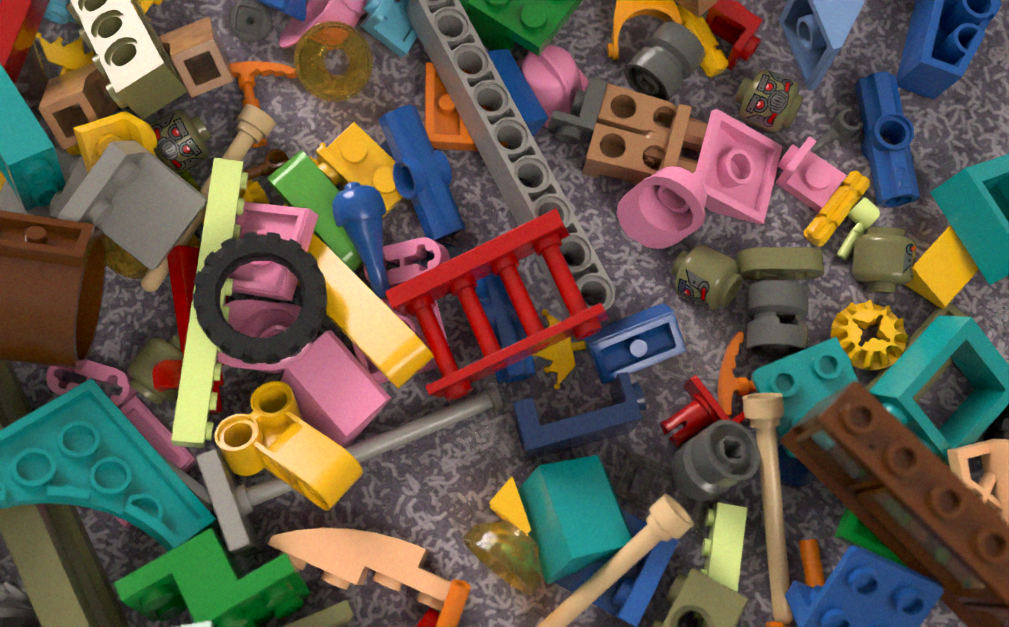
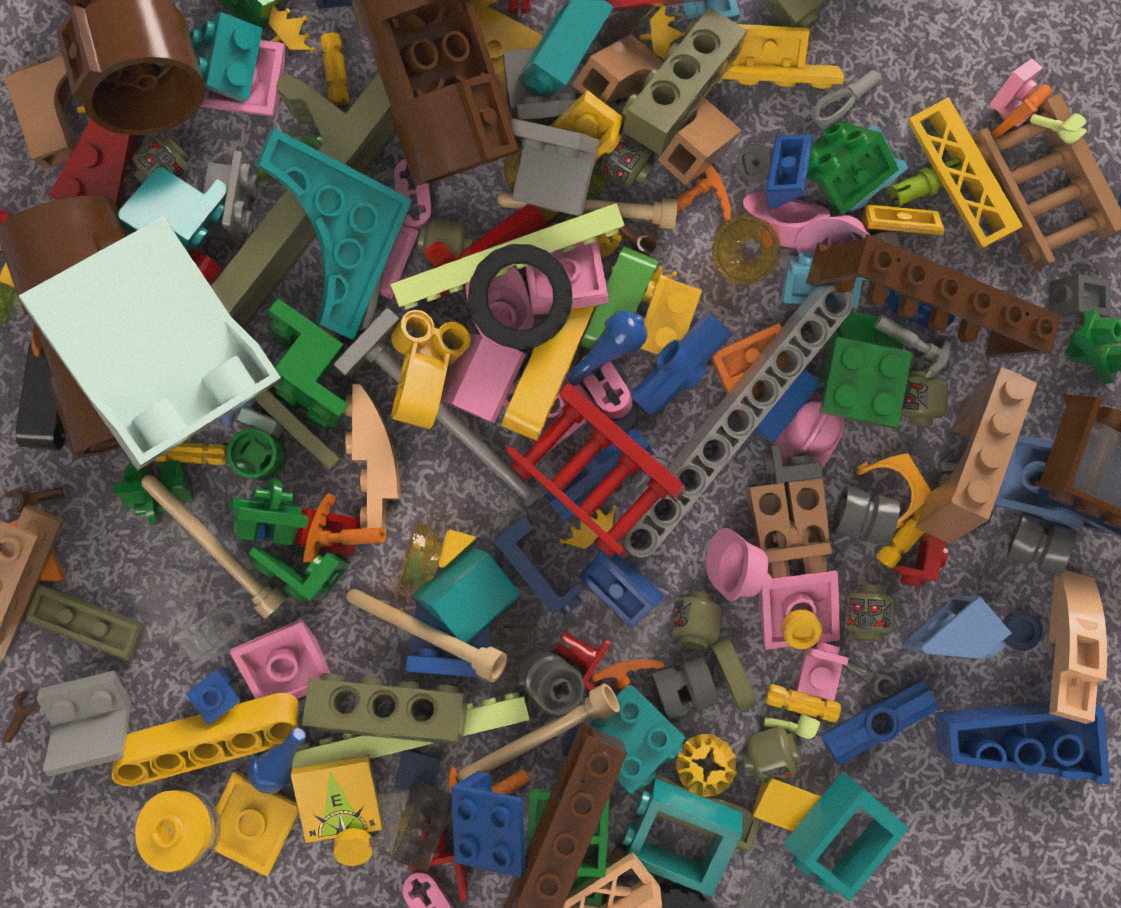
camera: 60 degrees right, 10 degrees up
none -> yellow tile [781,610,822,650]

